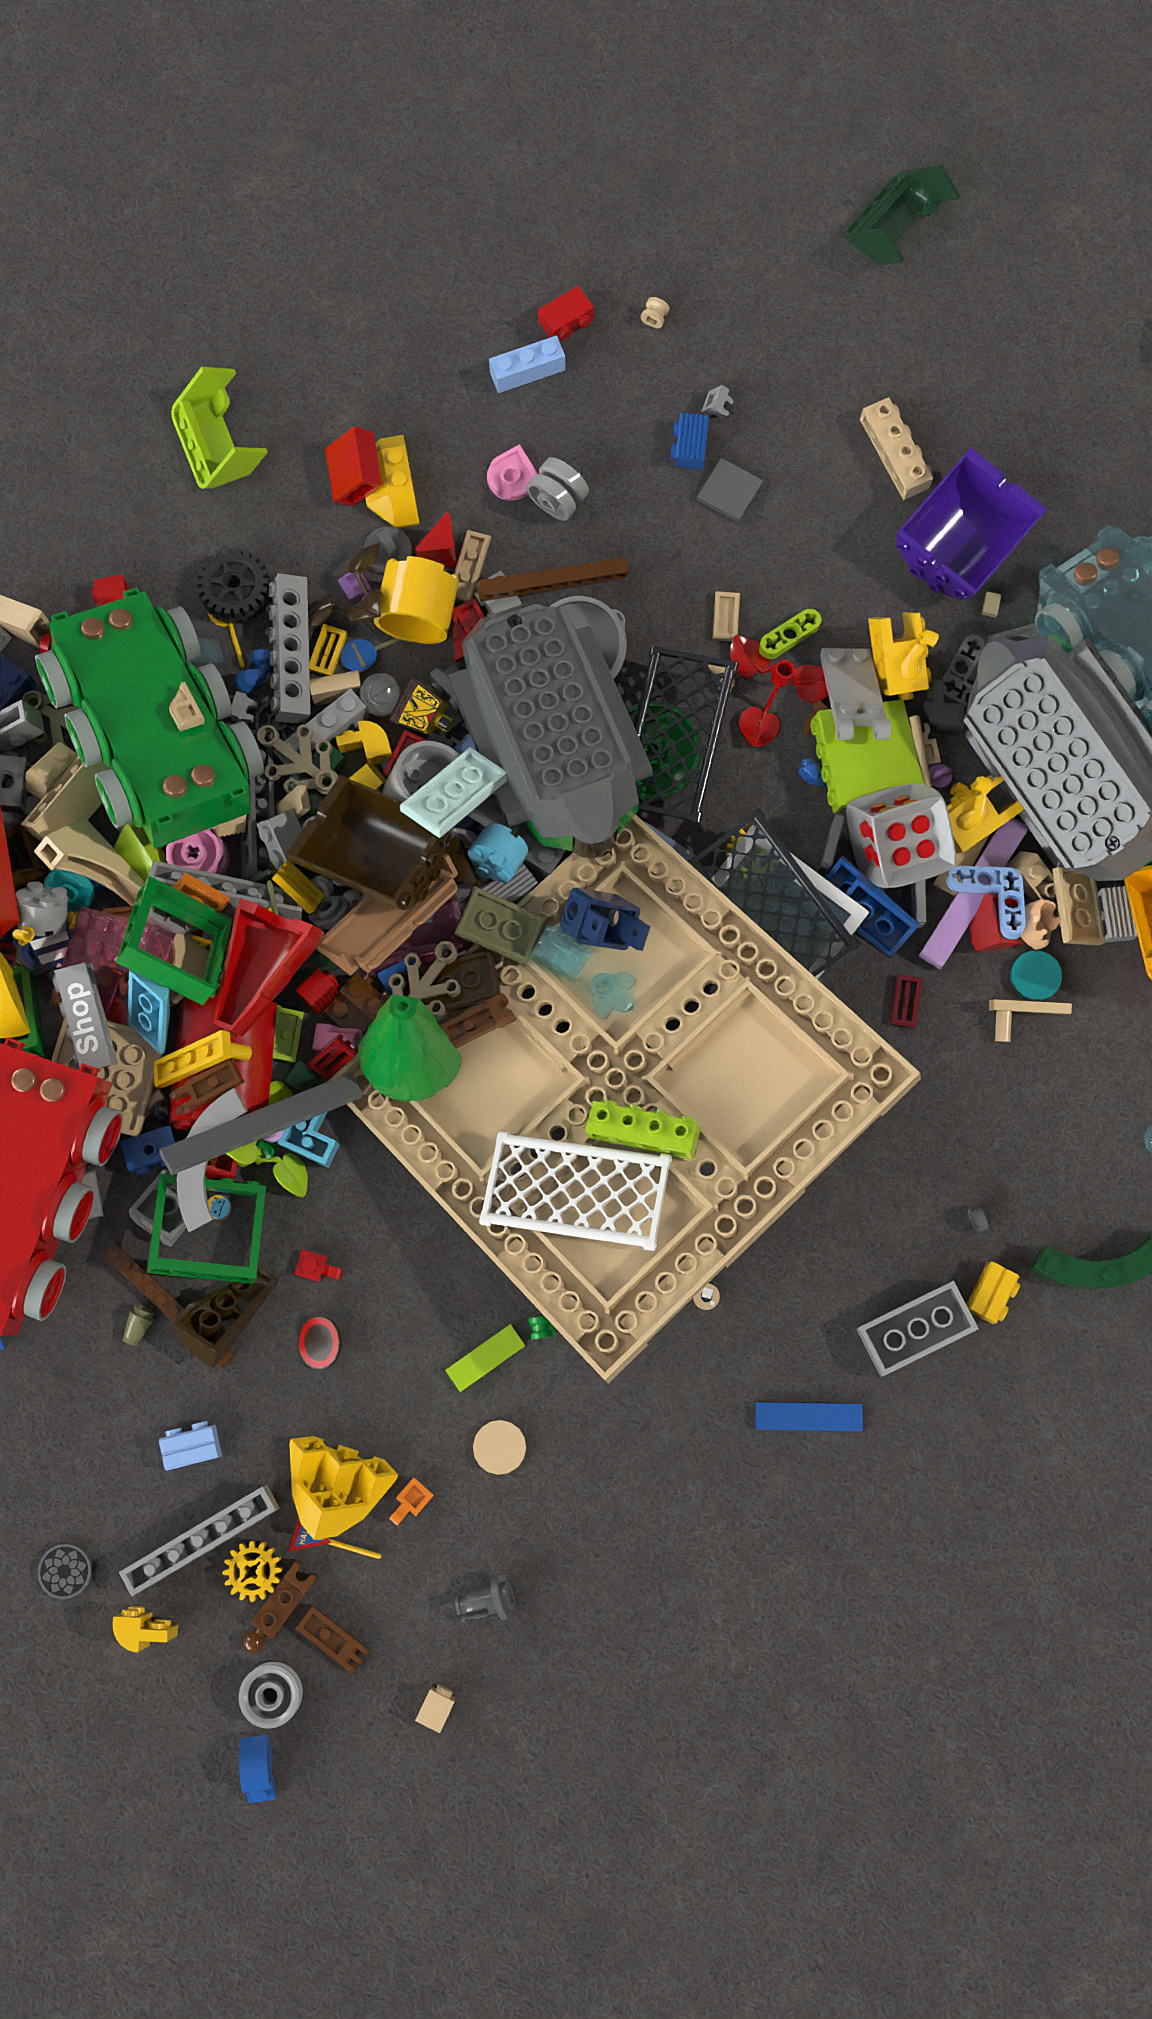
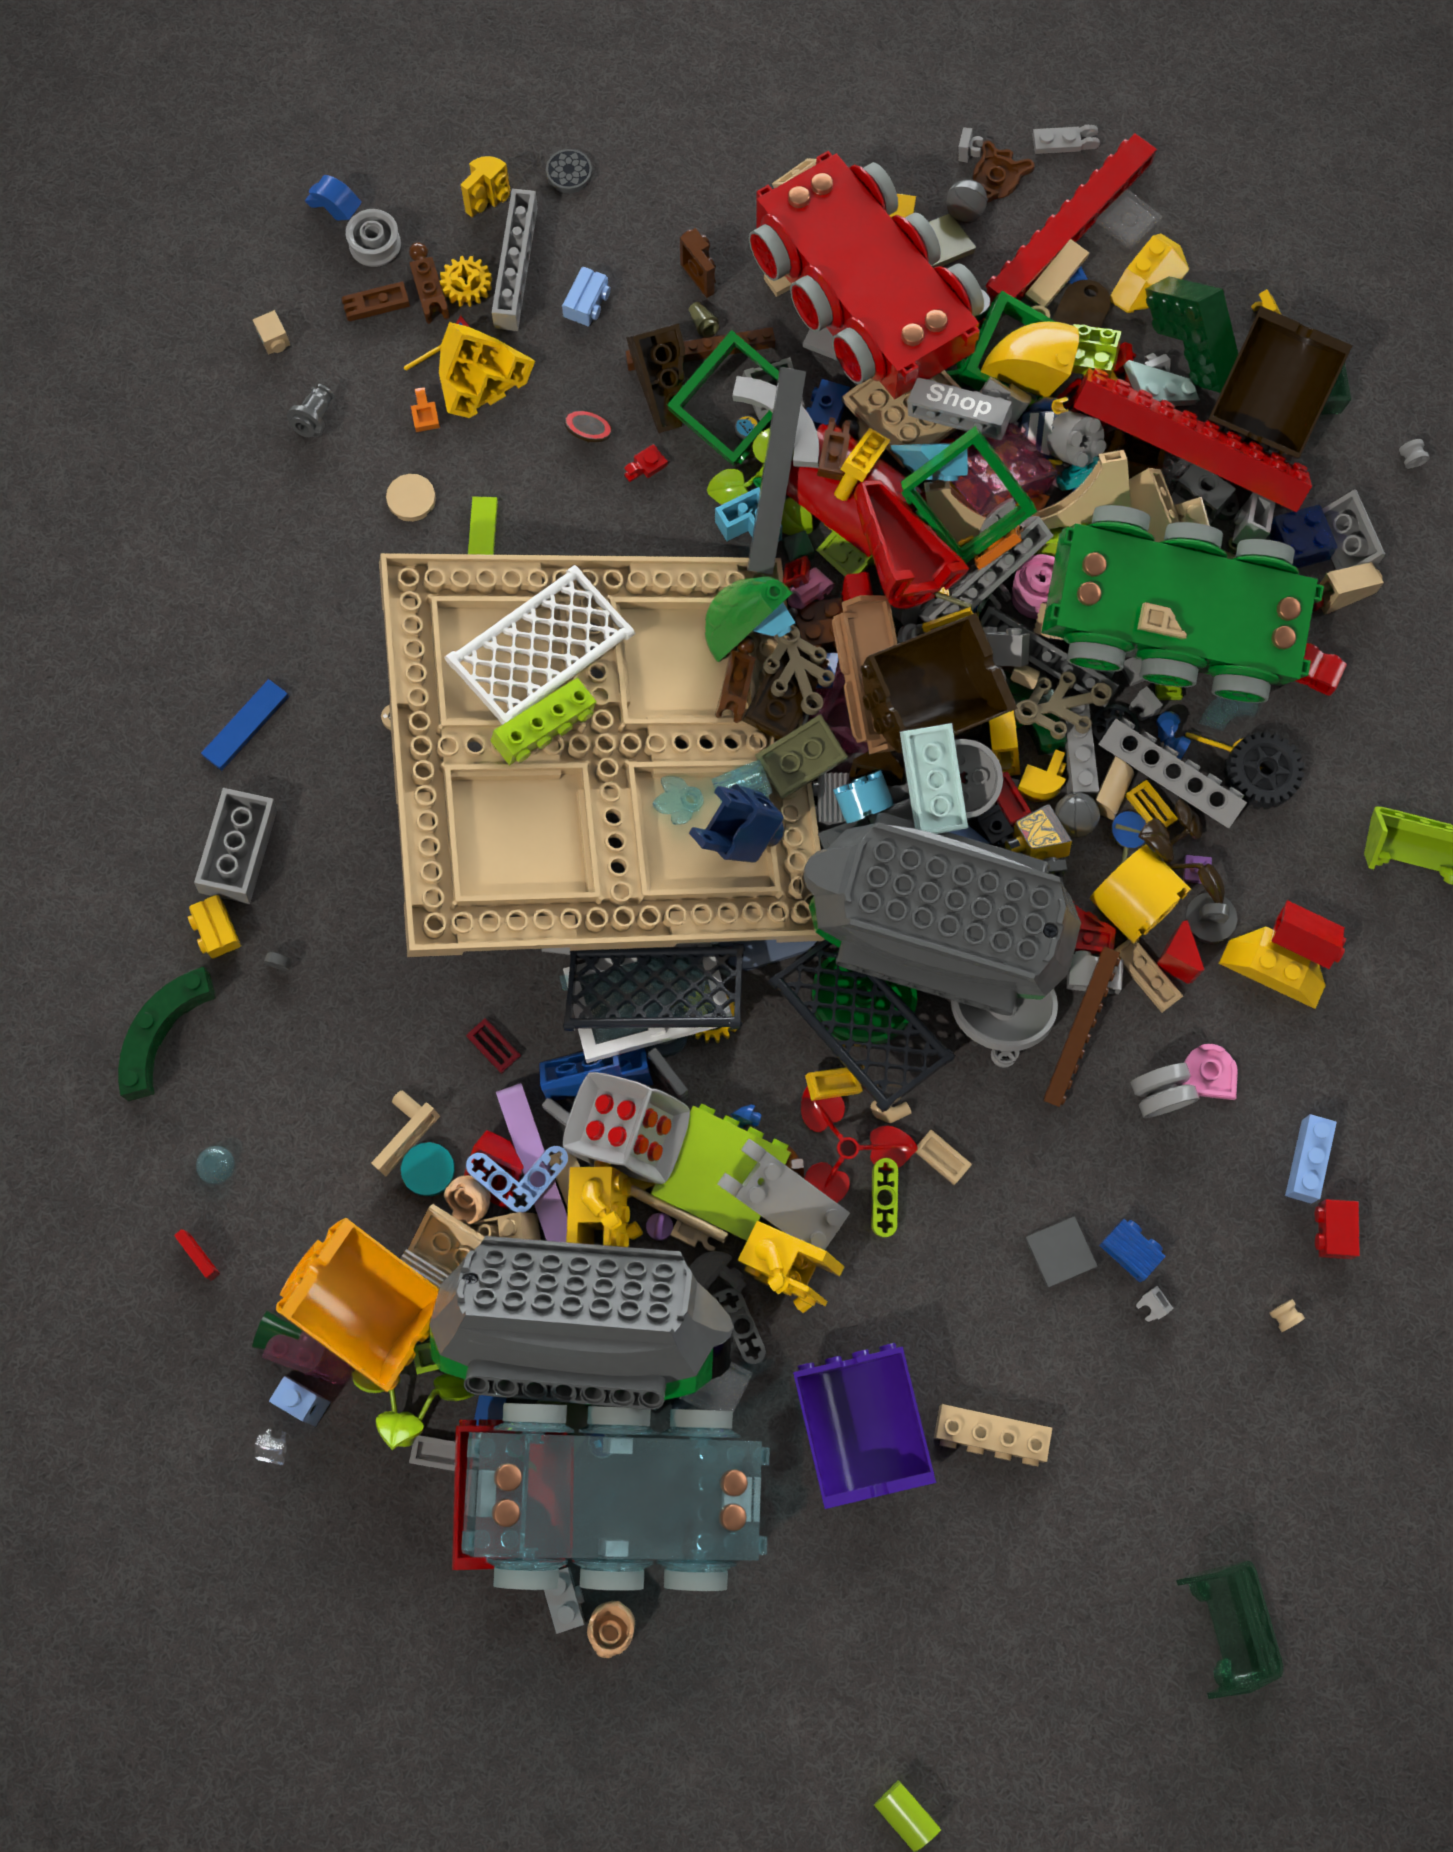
camera: 125 degrees right, 5 degrees down
tan piece [981,592,1001,618] -> none
none -> reddish brown plate [680,228,716,298]
none -> yellow tile [805,1067,862,1101]
none -> light grey brick [980,376,1031,423]

